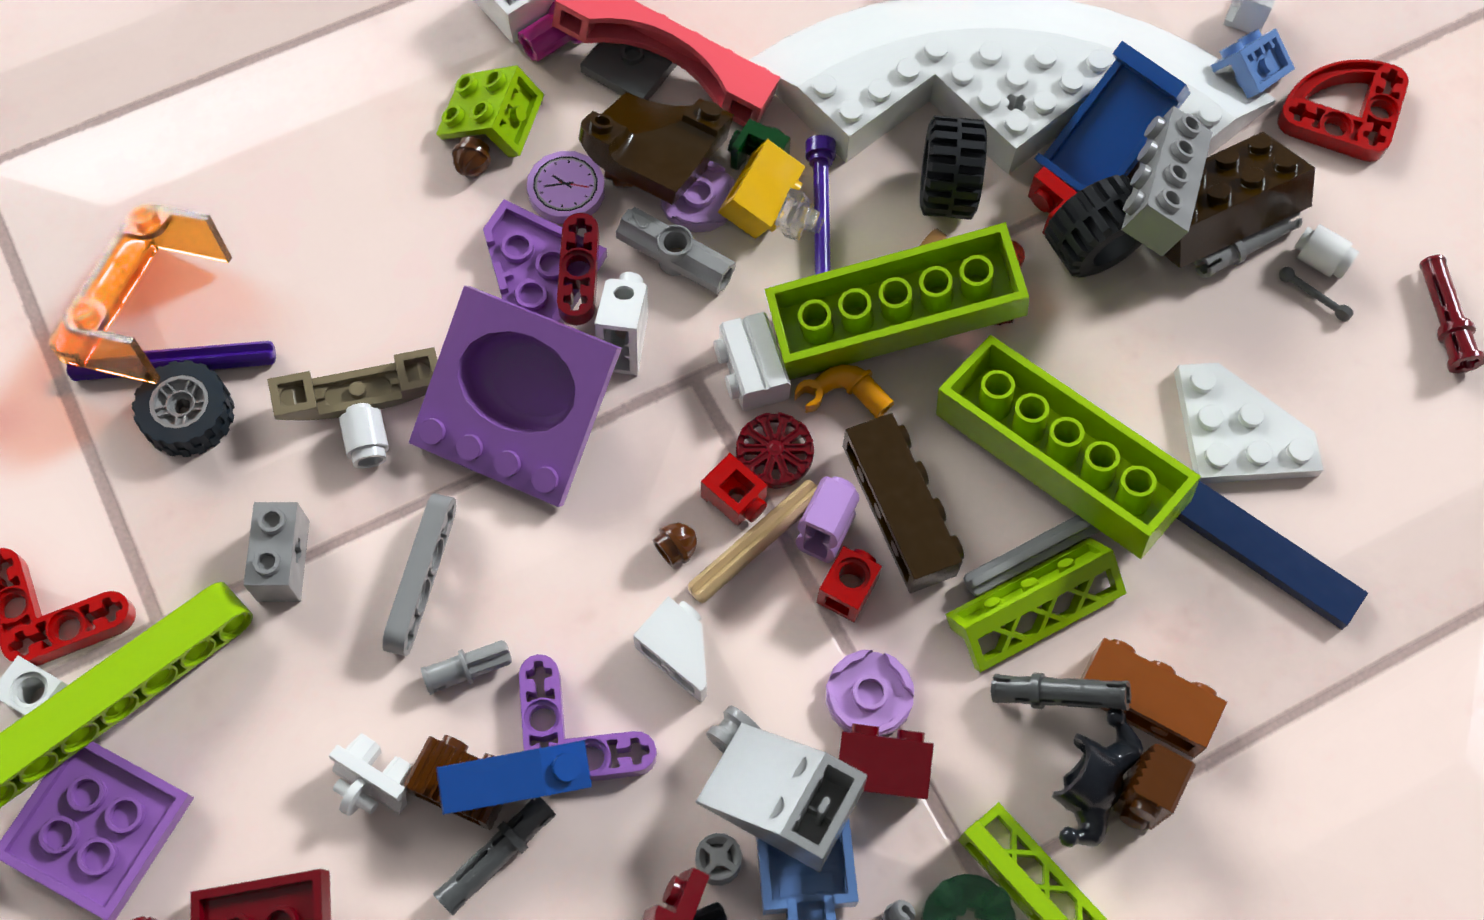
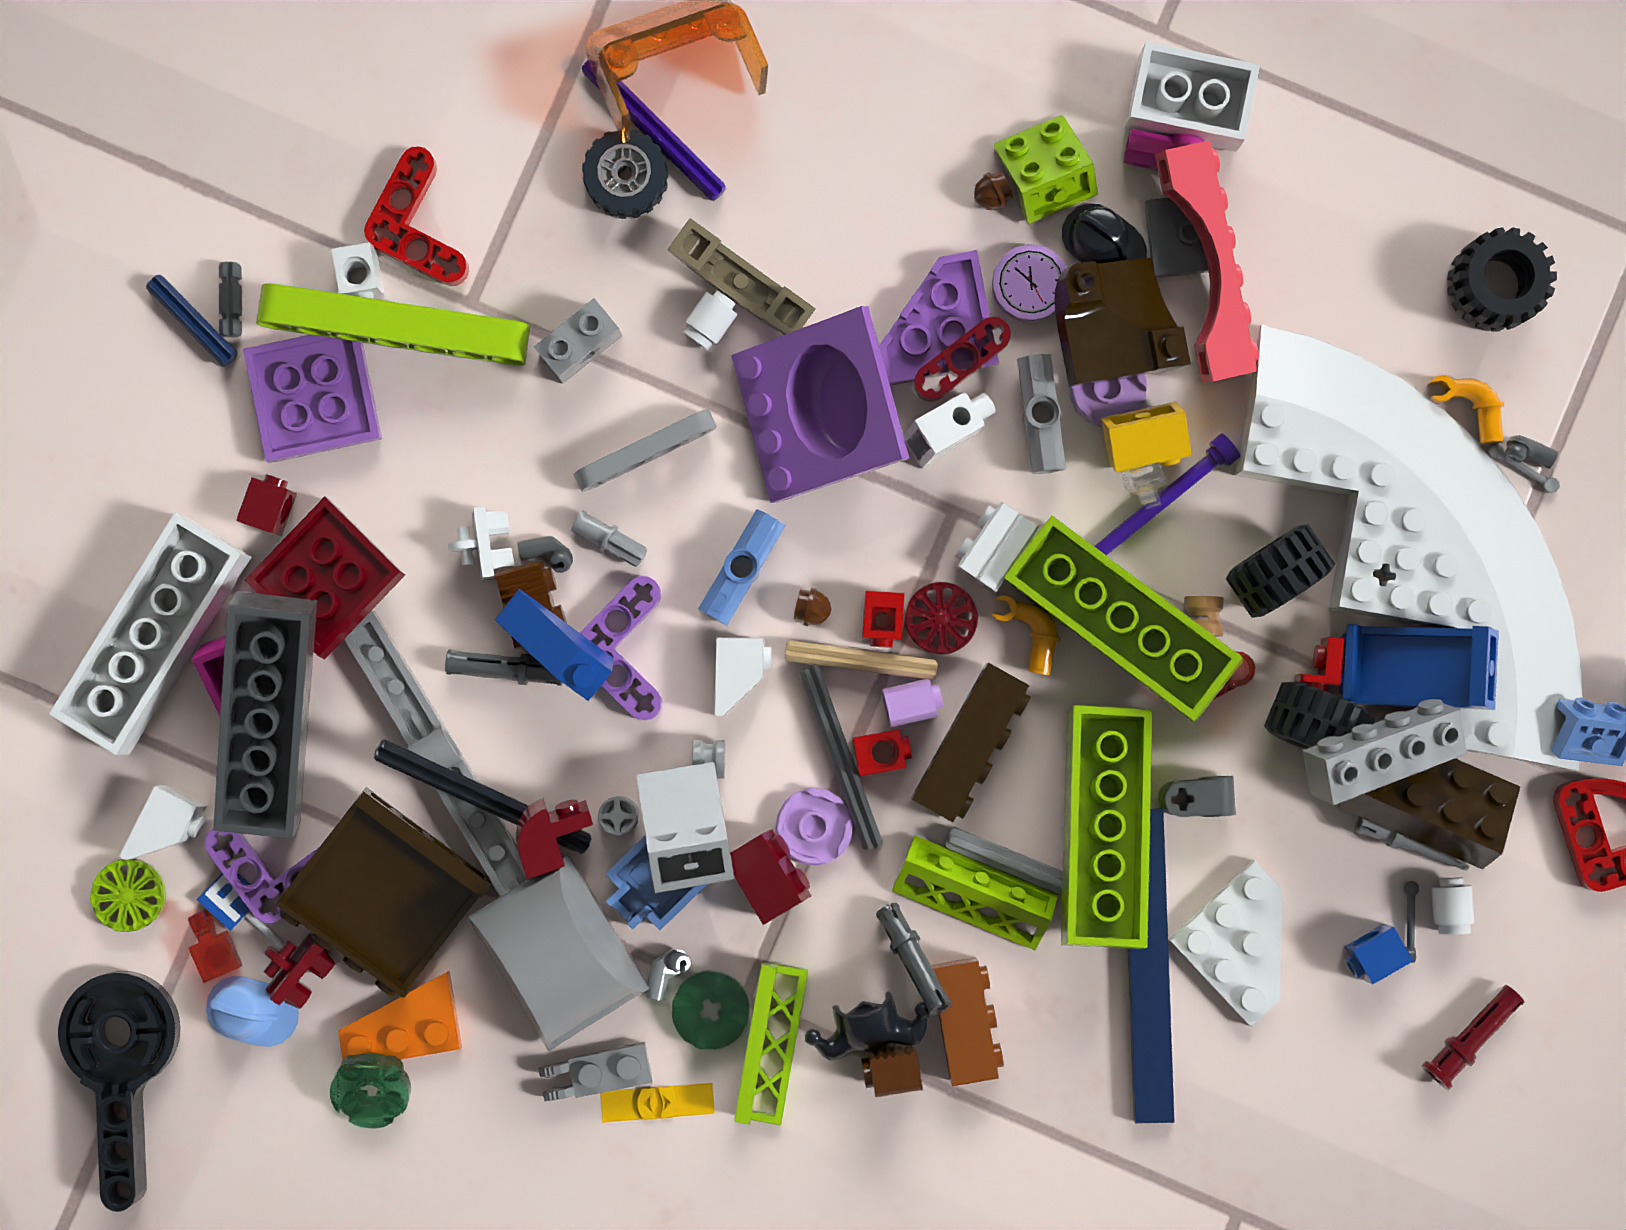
camera: 55 degrees right, 20 degrees up
dark green bracket [727,119,791,171] -> none
none -> dark grey arm [517,536,573,573]
none -> medium blue piece [698,509,786,626]
none -> dark grey axle [800,665,882,851]
none -> black piece [1062,204,1147,264]
none -> dark grey piece [1158,776,1236,817]
none -> blue brick [1344,923,1413,984]

